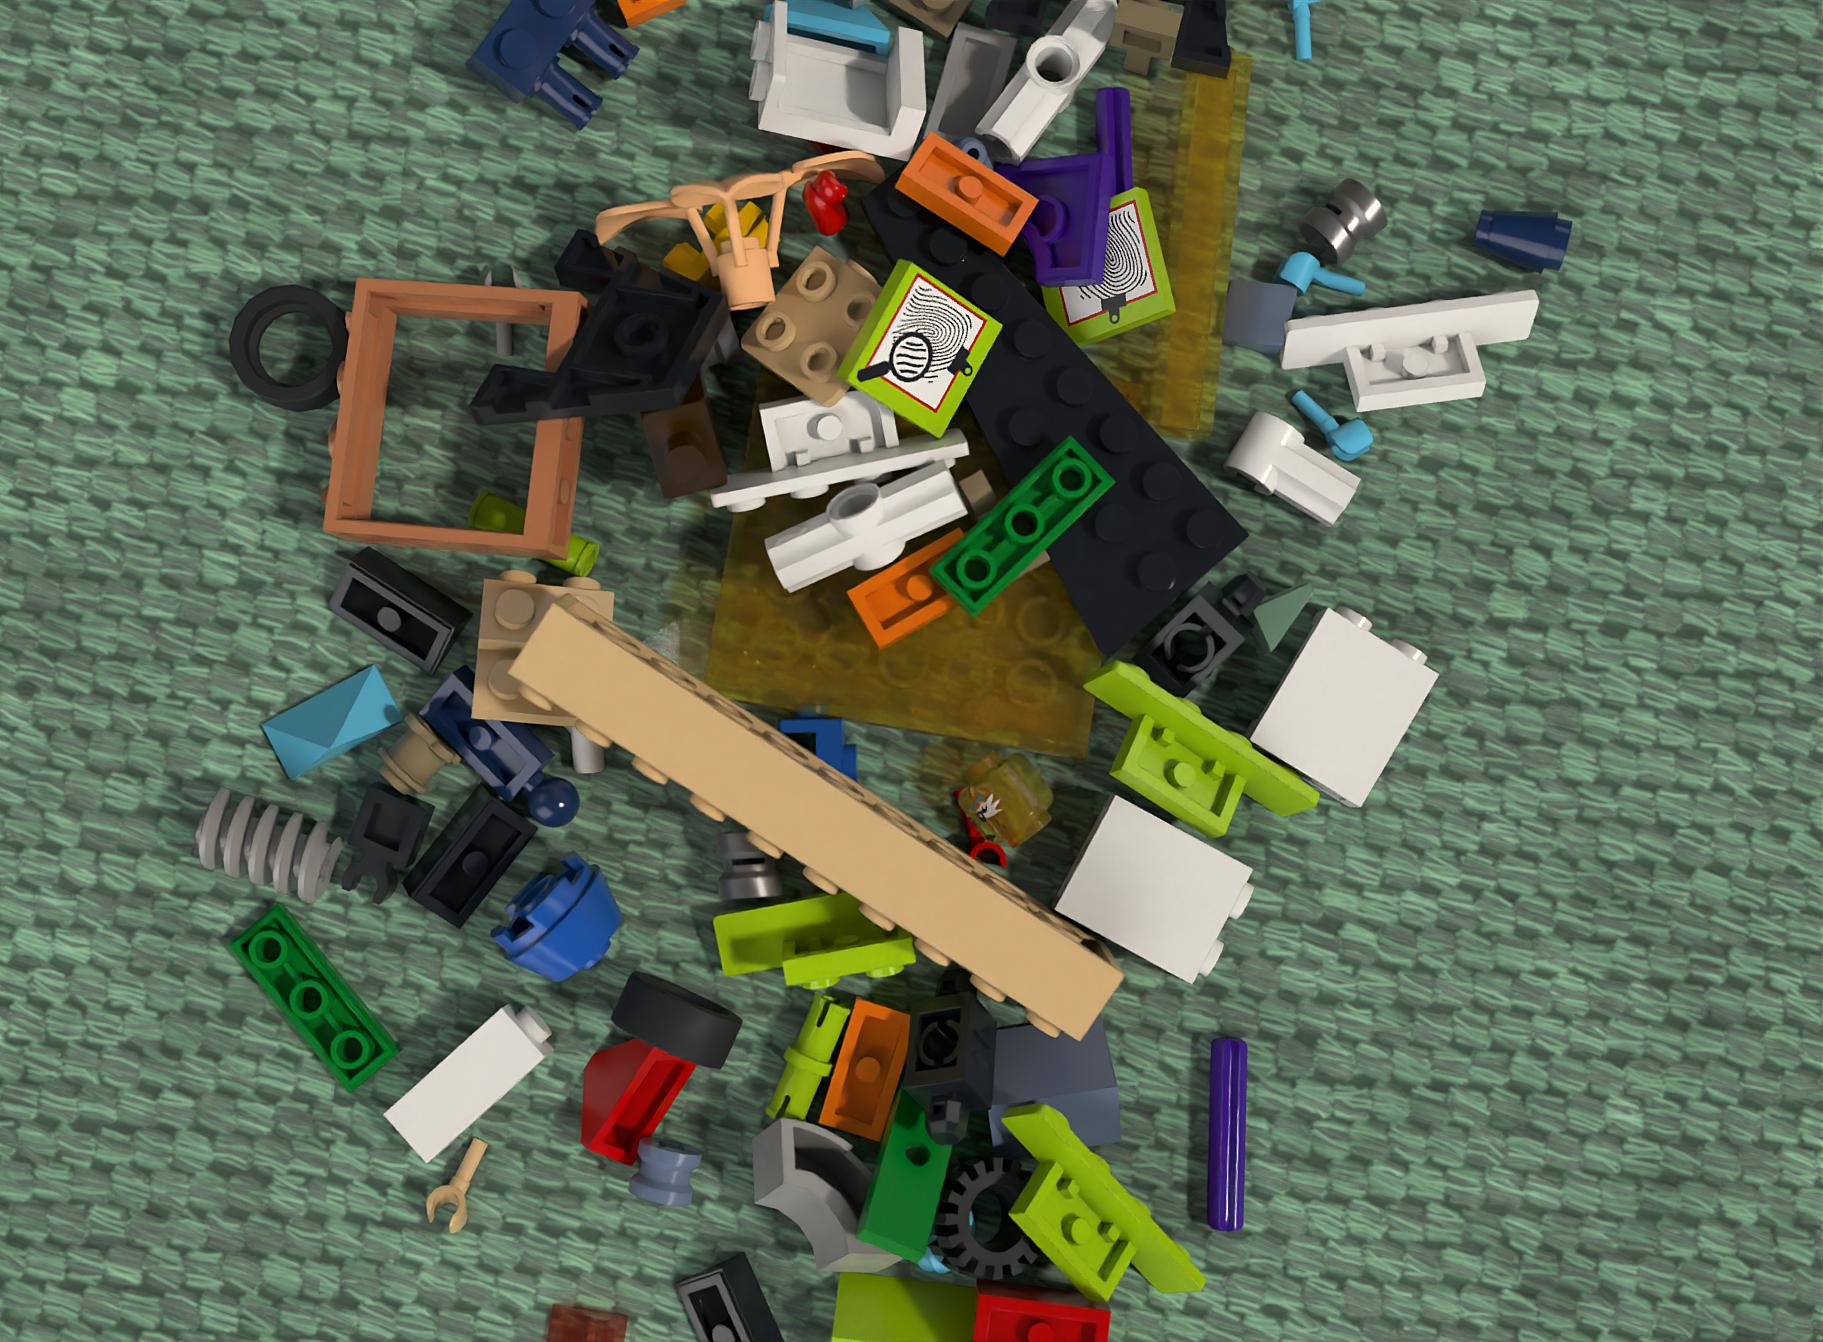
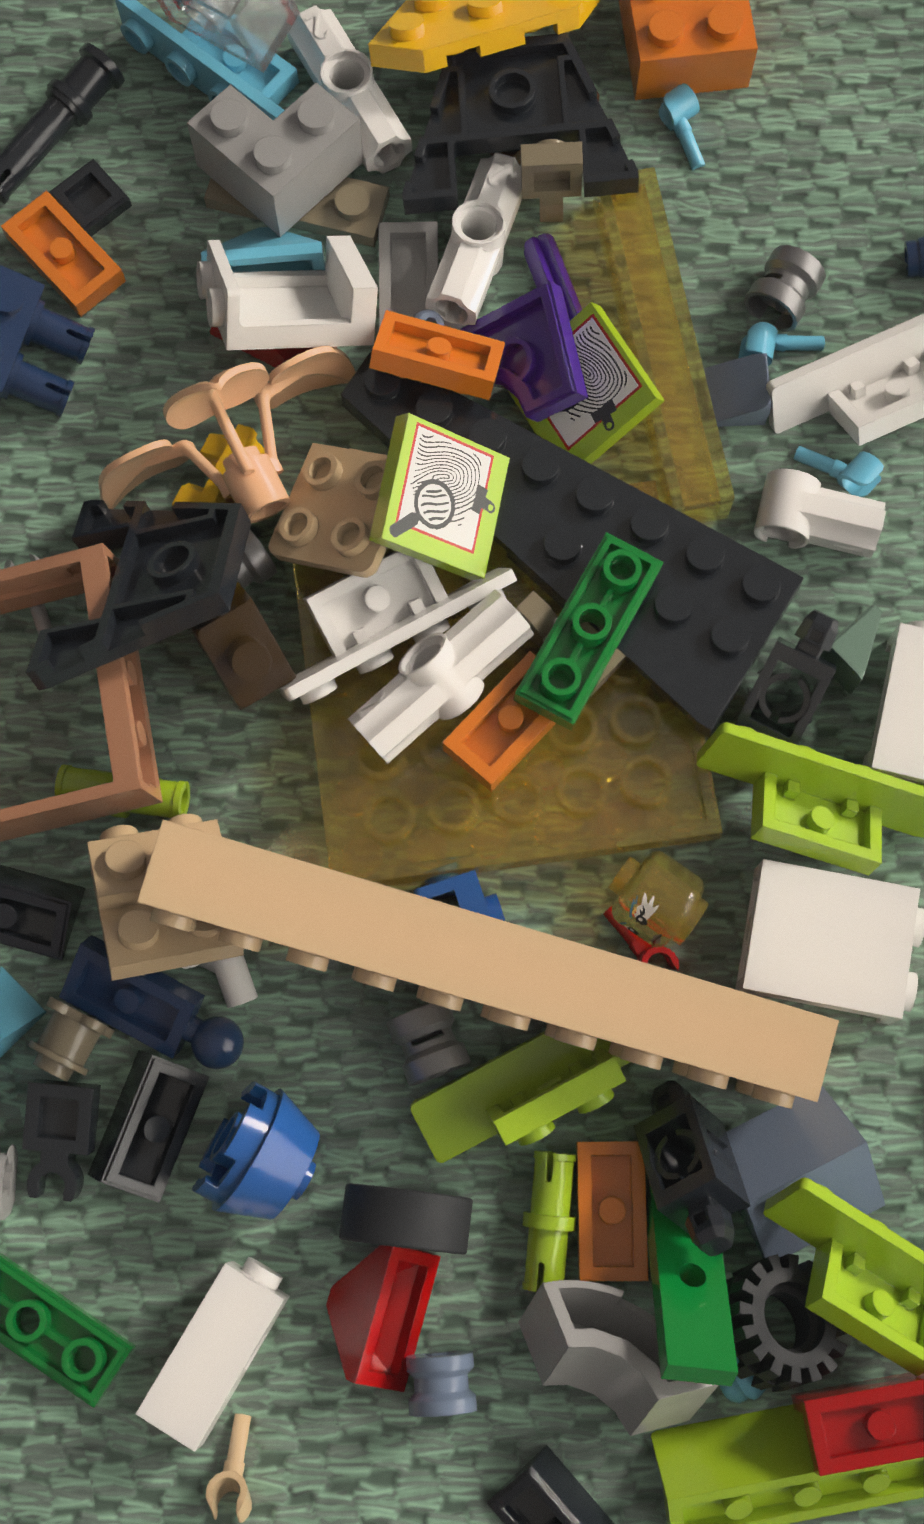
camera: 10 degrees left, 10 degrees down
red arm [802,170,850,236] -> none

